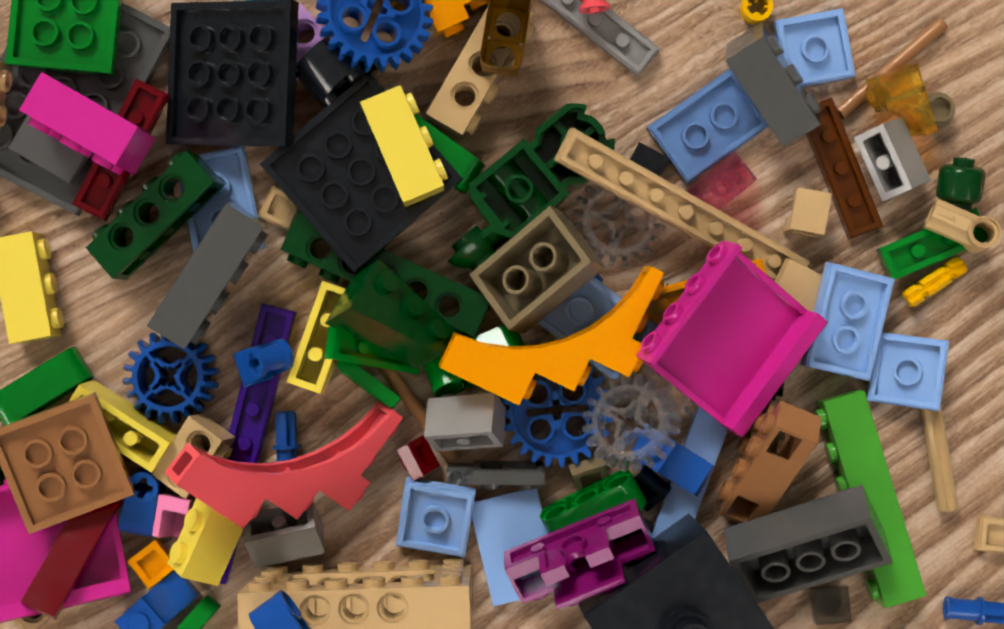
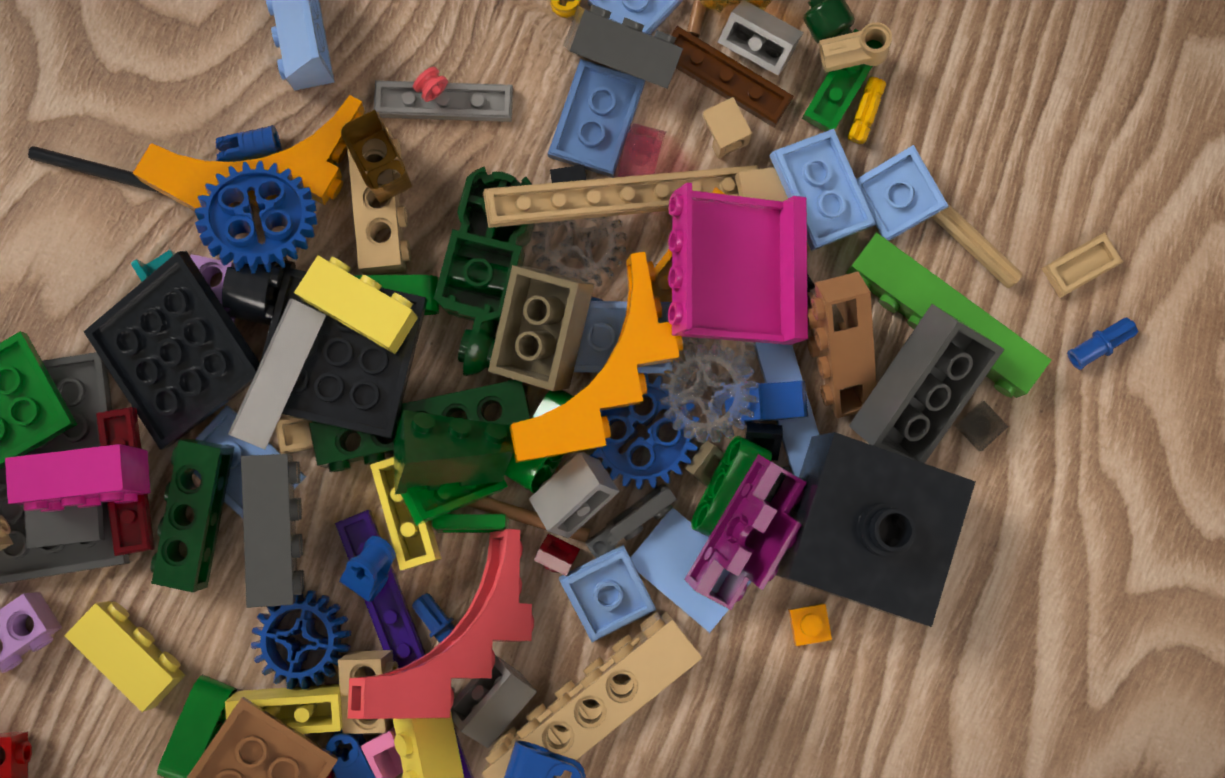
camera: 30 degrees left, 5 degrees down
none -> light grey tile [228,299,326,450]

